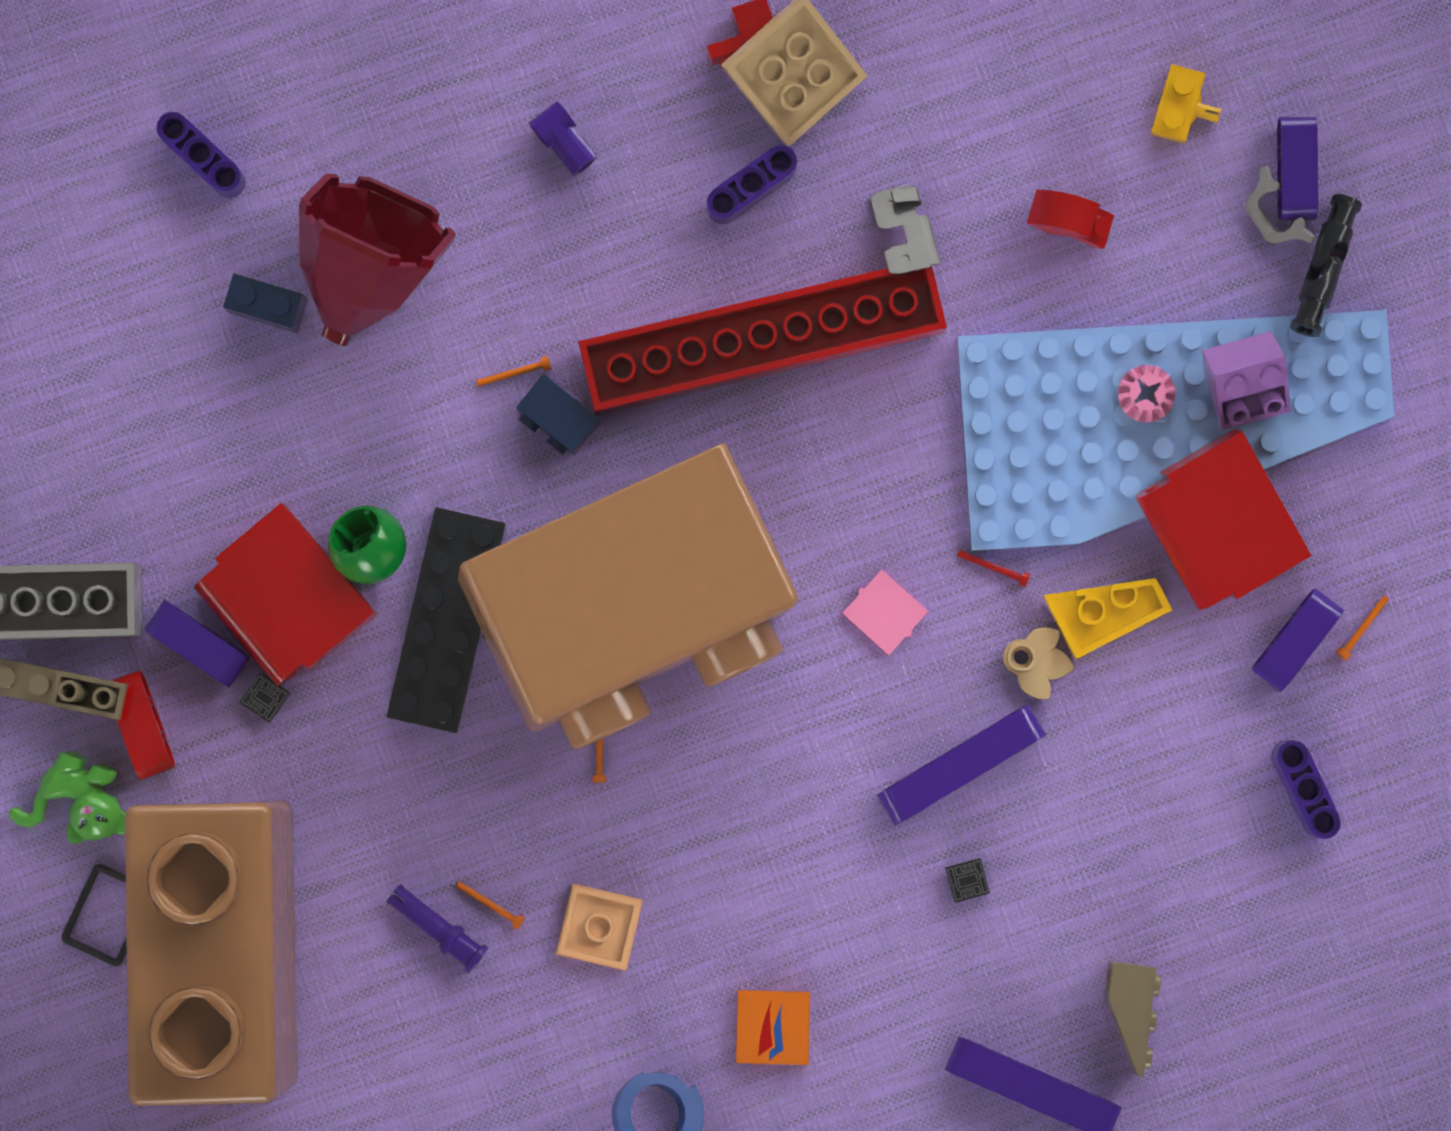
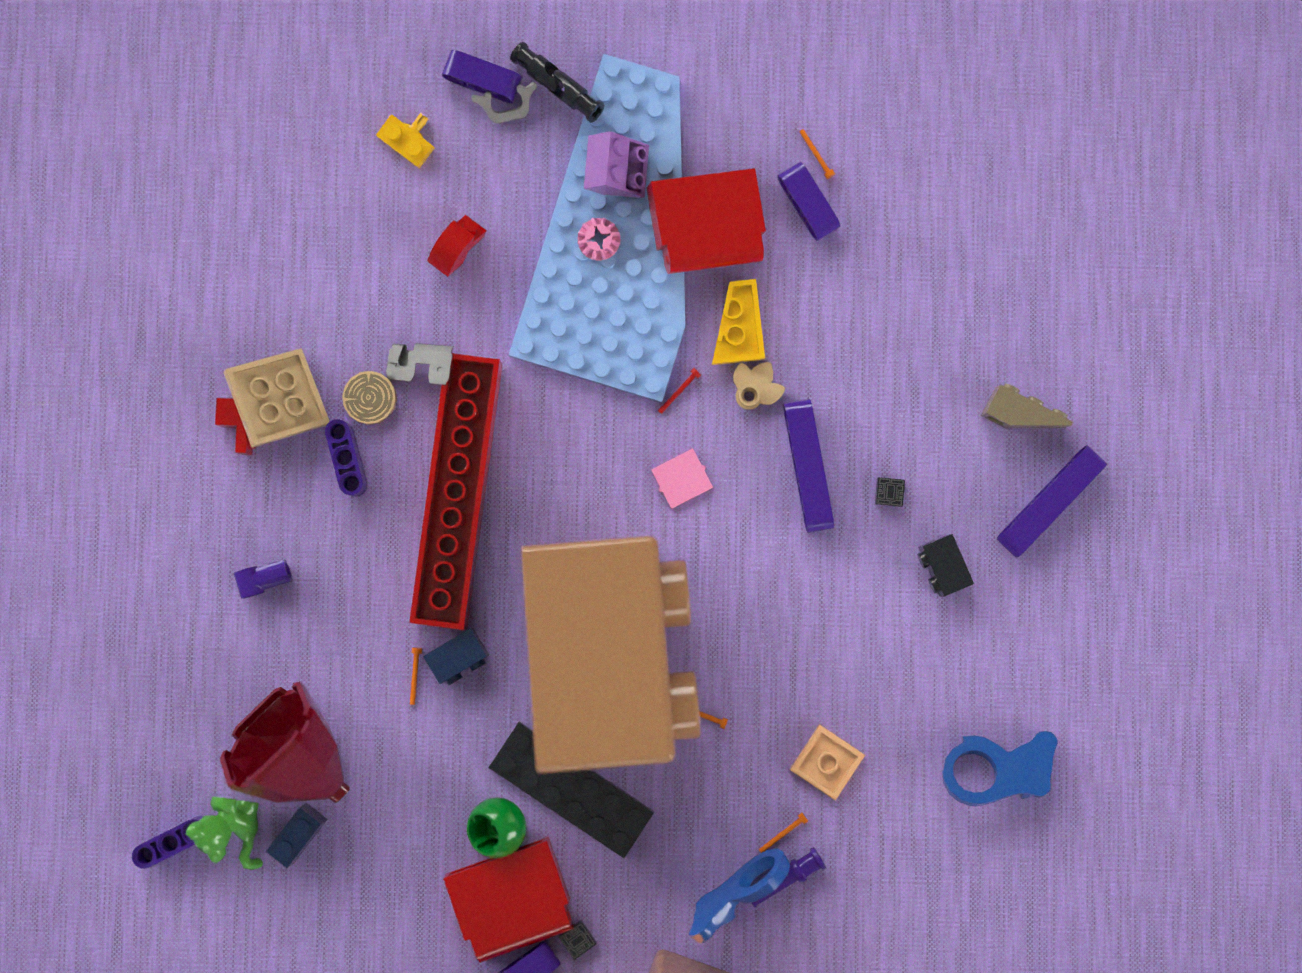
camera: 65 degrees left, 0 degrees up
orange tile [736,989,810,1065] -> none
dark purple beam [1271,740,1341,839] -> none
none -> bright green animal [186,797,263,870]
none -> dark tan tile [342,371,397,425]
none -> blue animal [689,848,790,943]
none -> black brick [917,534,974,597]

